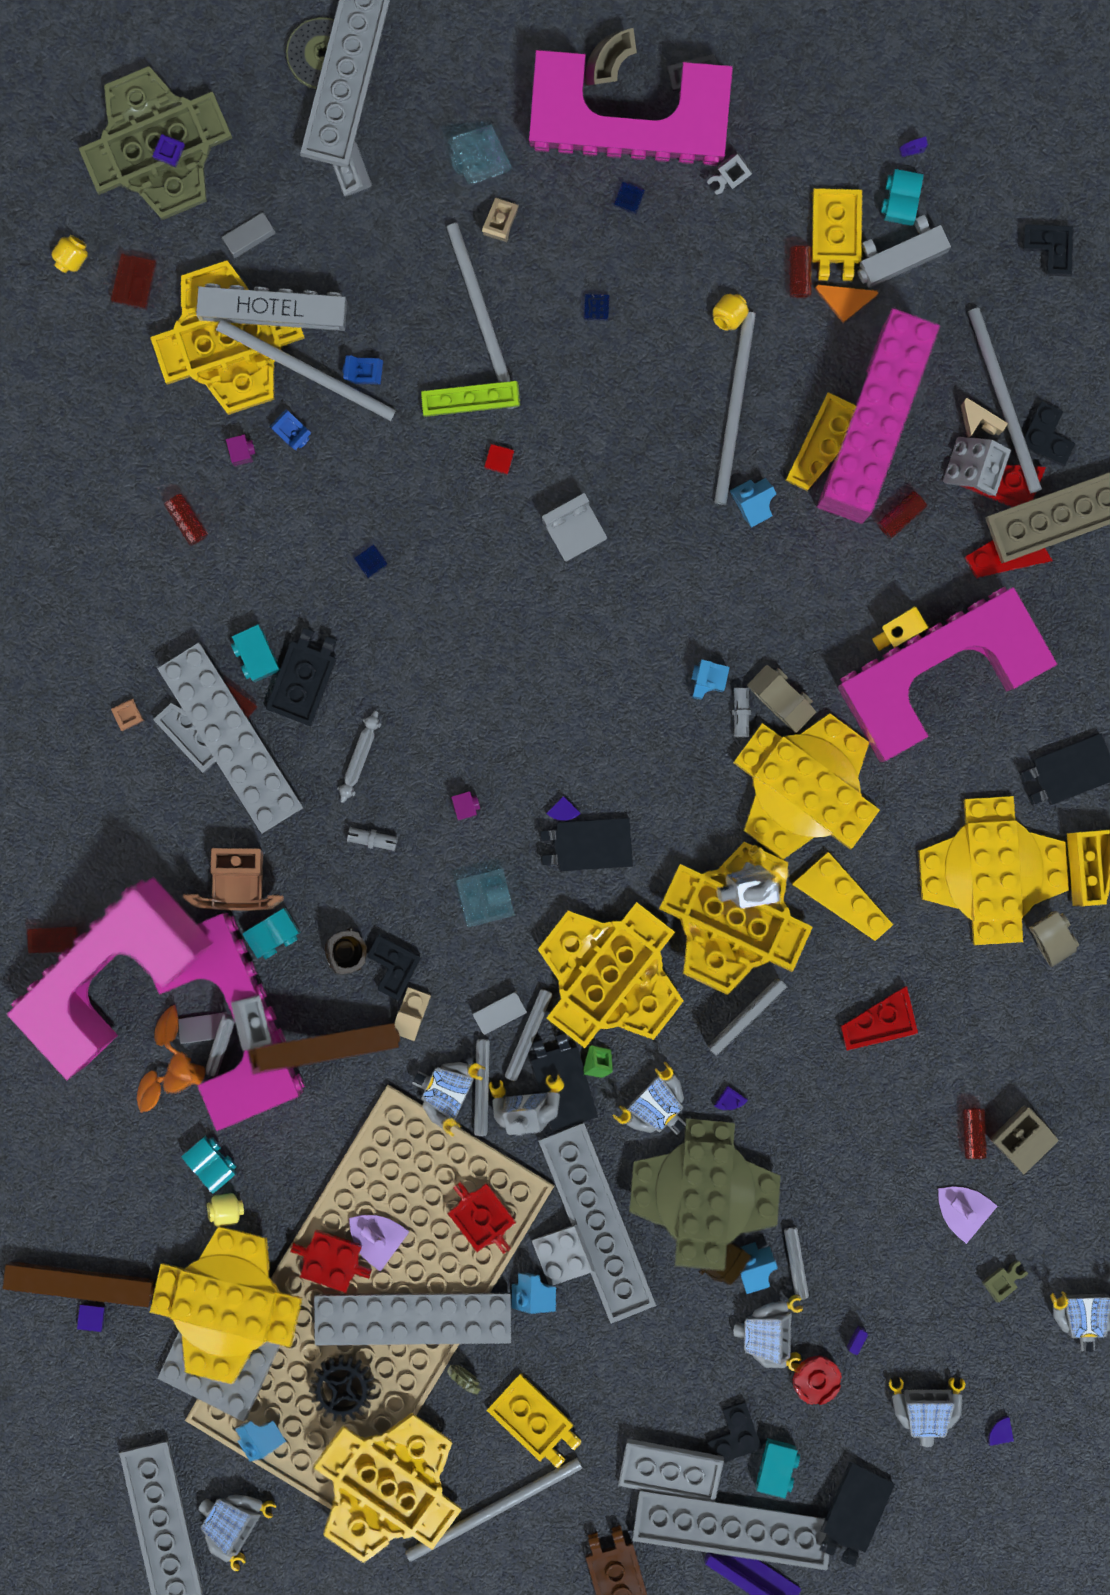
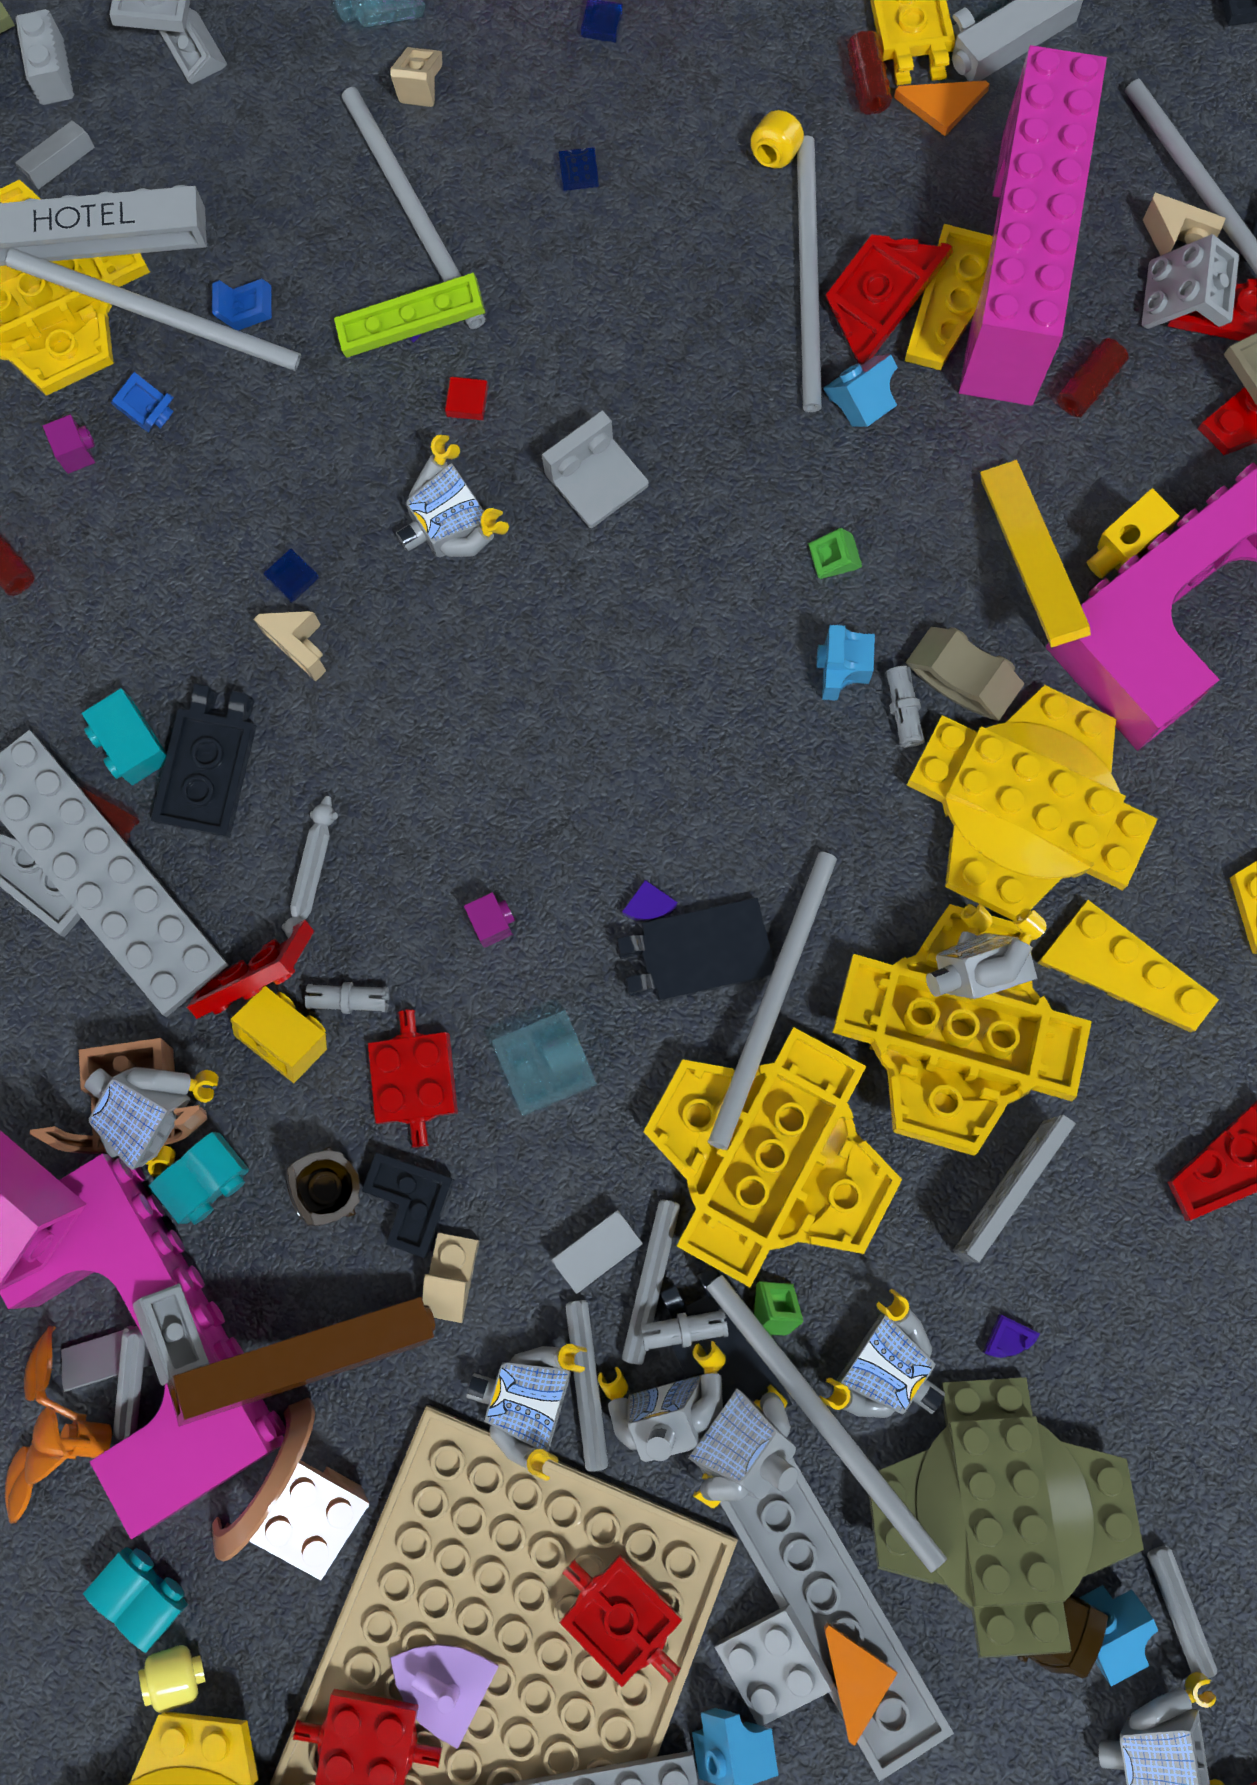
camera: 10 degrees left, 10 degrees down
none -> light grey brick [15,9,74,105]
none -> light grey torso [84,1067,219,1177]
none -> red wing [187,919,314,1019]
none -> piece [212,1398,369,1580]
none -> yellow brick [231,986,327,1083]
none -> tan slope [254,611,326,681]
none -> red plate [368,1010,458,1148]
none -> torso [396,435,509,557]
none -> light grey pin [640,1309,728,1351]
none -> light grey torso [689,1385,798,1508]
none -> light grey piece [706,1275,948,1573]
none -> light grey piece [708,852,837,1150]
none -> bright green slope [808,528,862,579]
none -> orange tile [824,1622,898,1746]
none -> red wing [826,234,953,365]
none -> yellow tile [980,460,1091,648]

